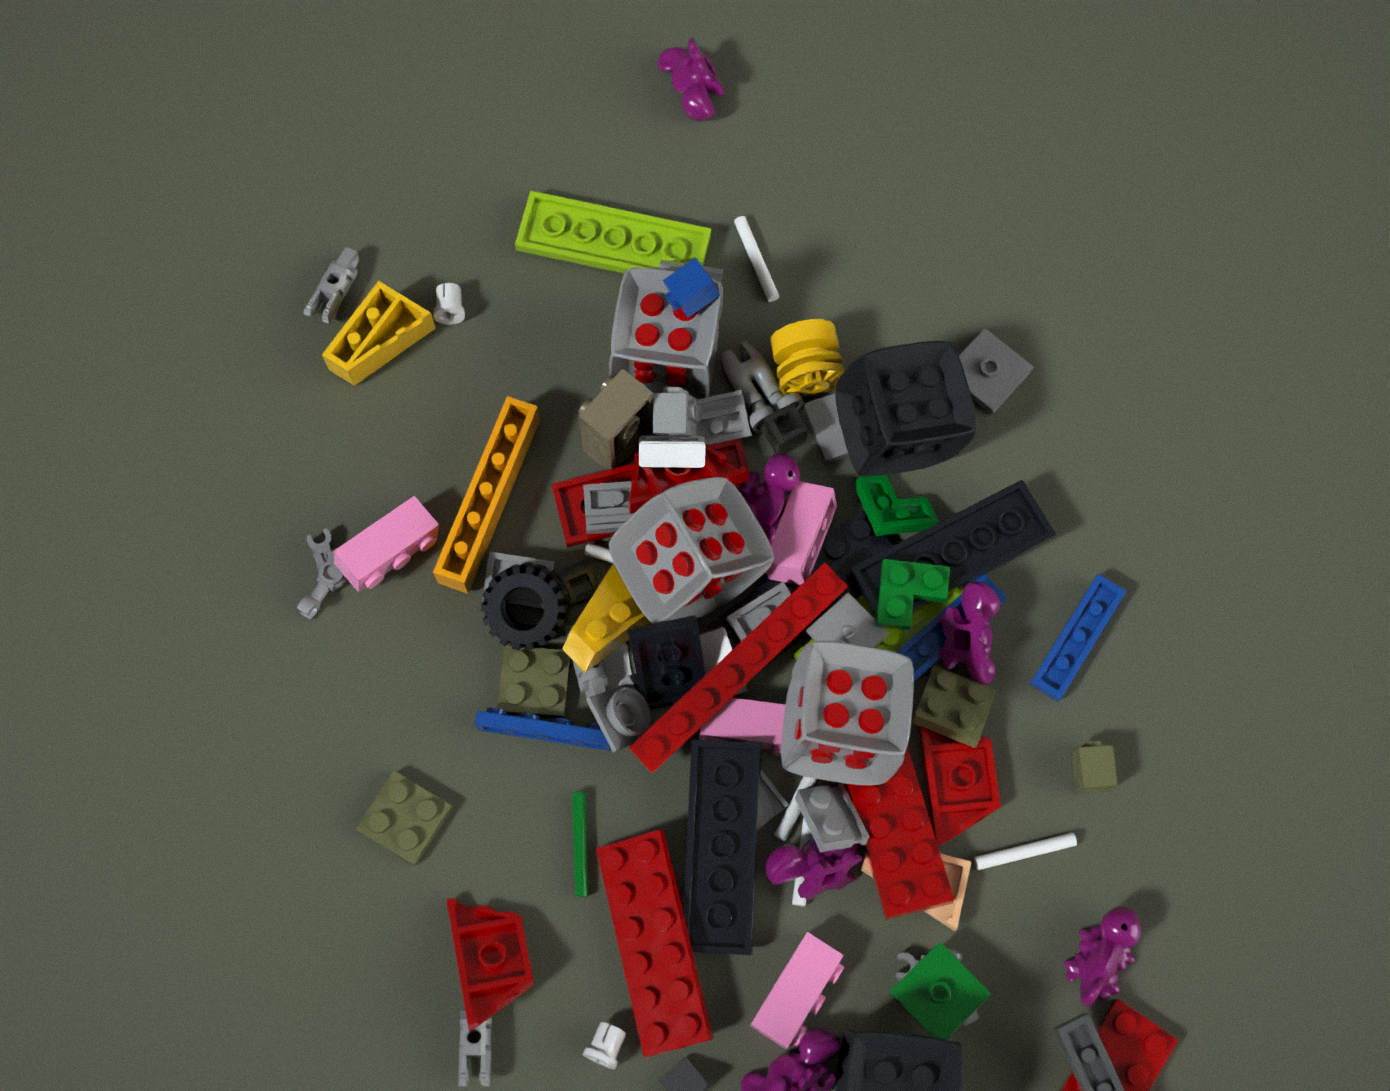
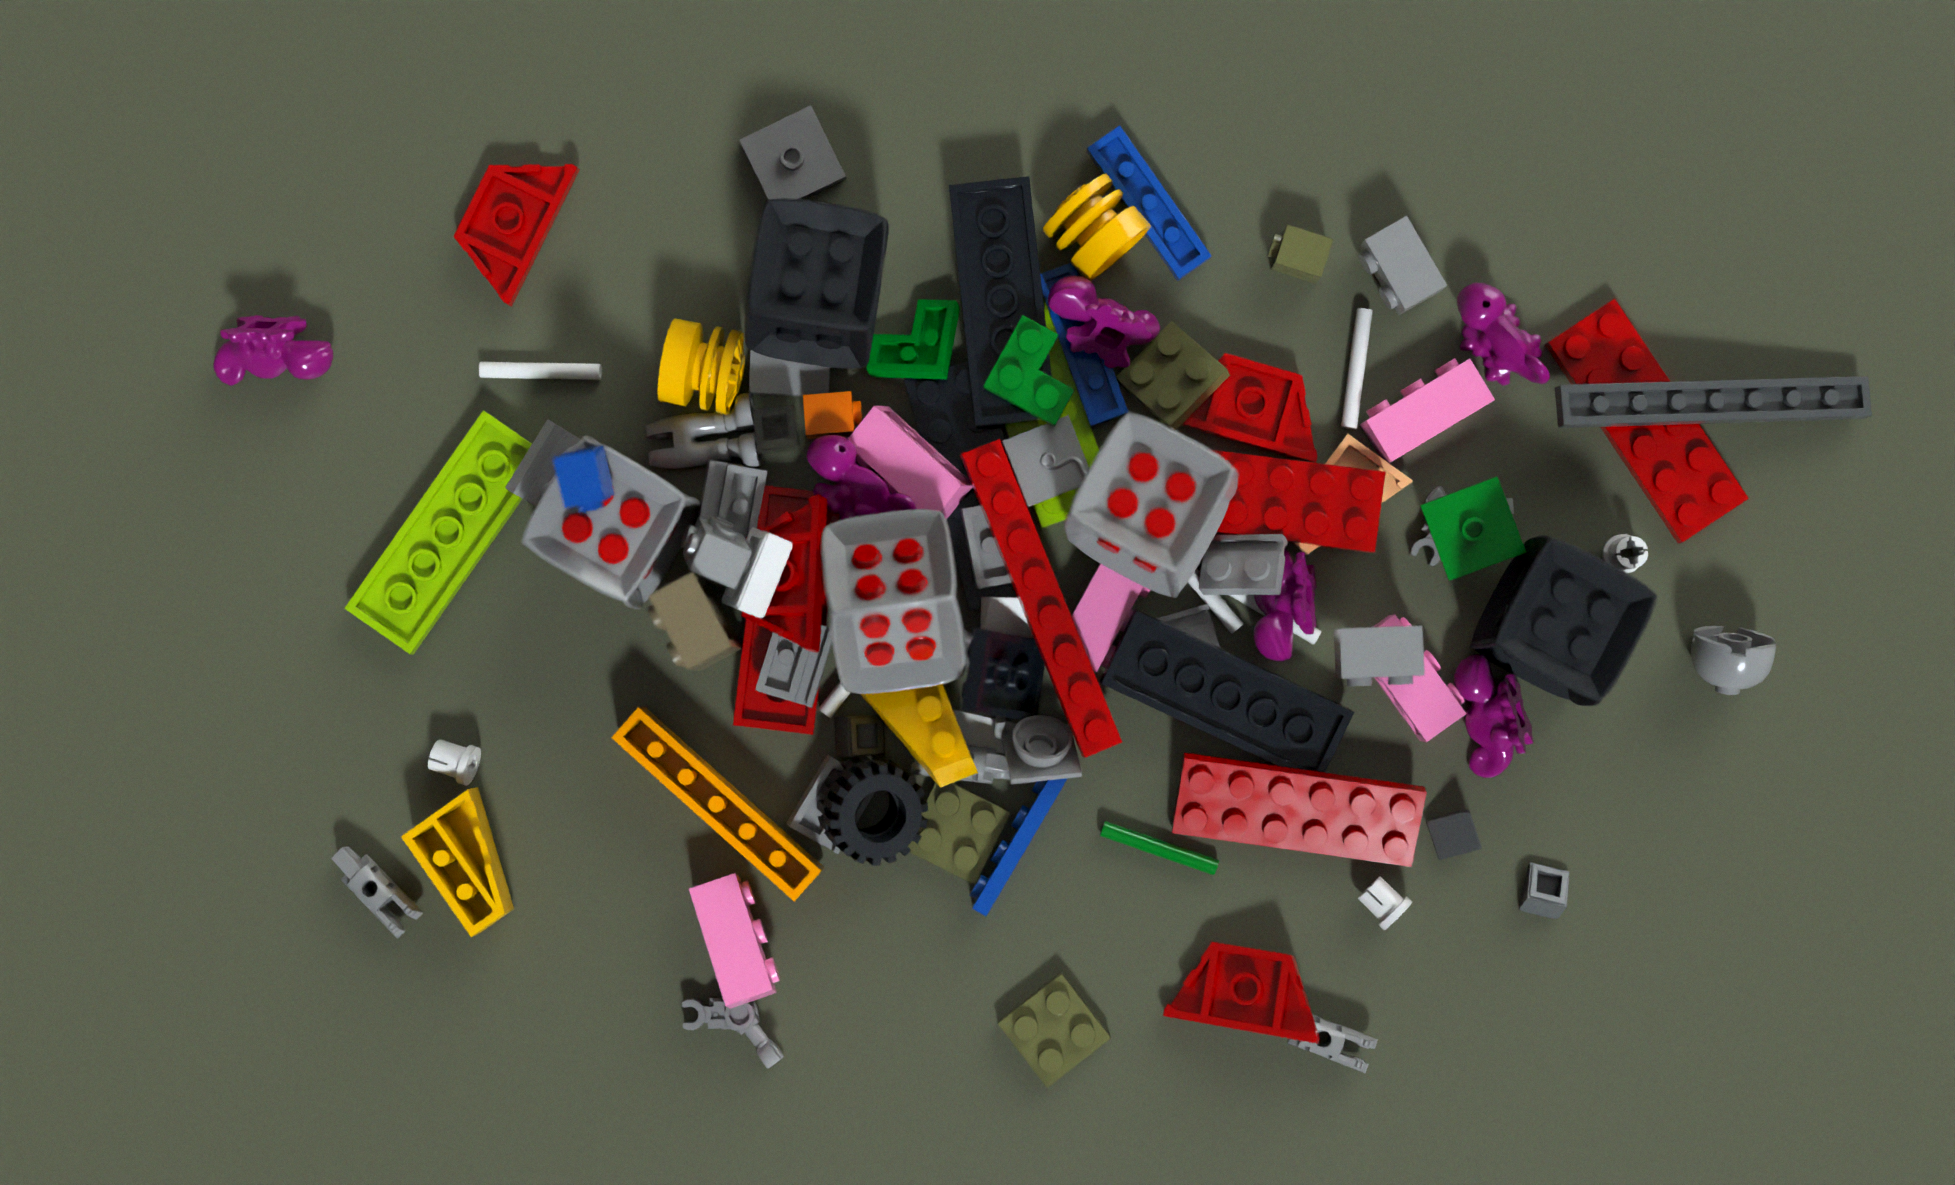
camera: 65 degrees left, 15 degrees up
none -> red wing [453,164,580,307]
none -> orange brick [803,391,863,439]
none -> yellow wheel [1043,174,1151,281]
none -> light grey brick [1334,626,1425,686]
none -> light grey brick [1358,216,1448,316]
none -> bright pink brick [1360,358,1495,463]

